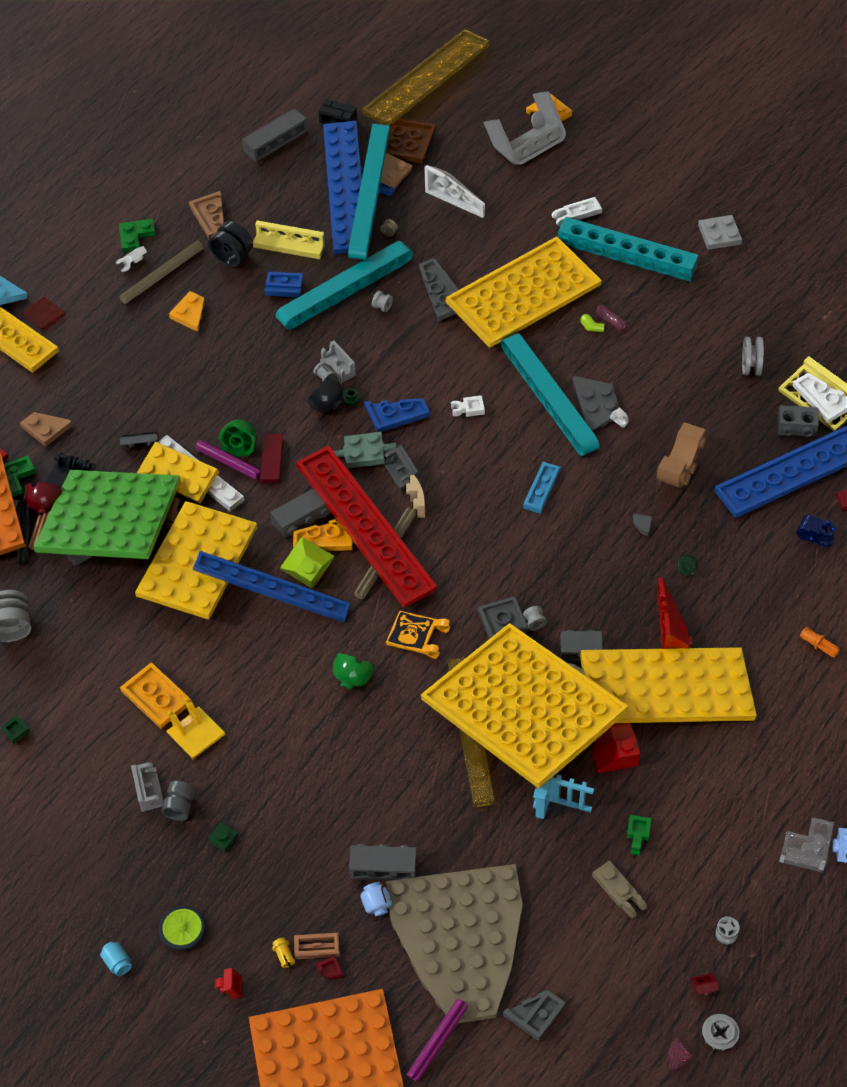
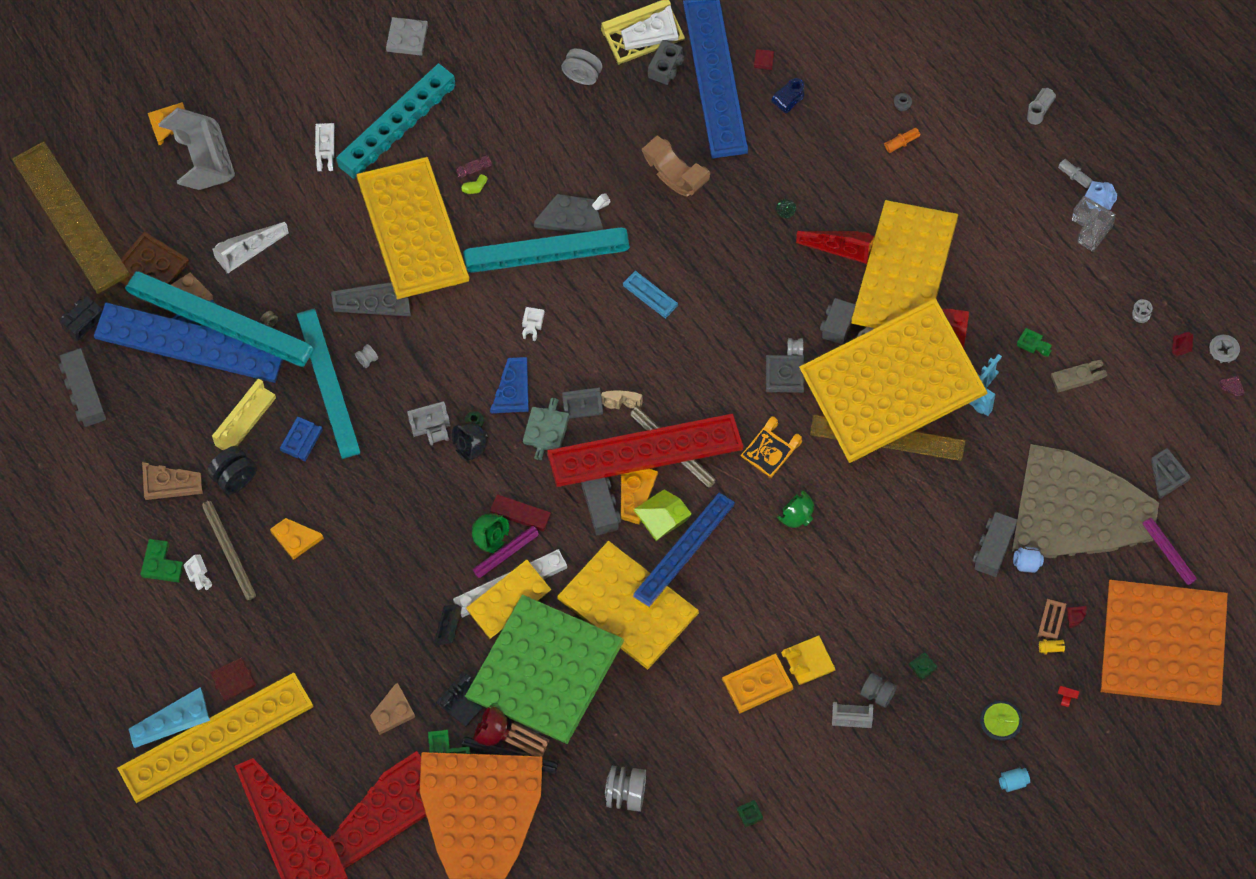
camera: 70 degrees left, 10 degrees up
dark grey tile [632,513,652,536] -> none

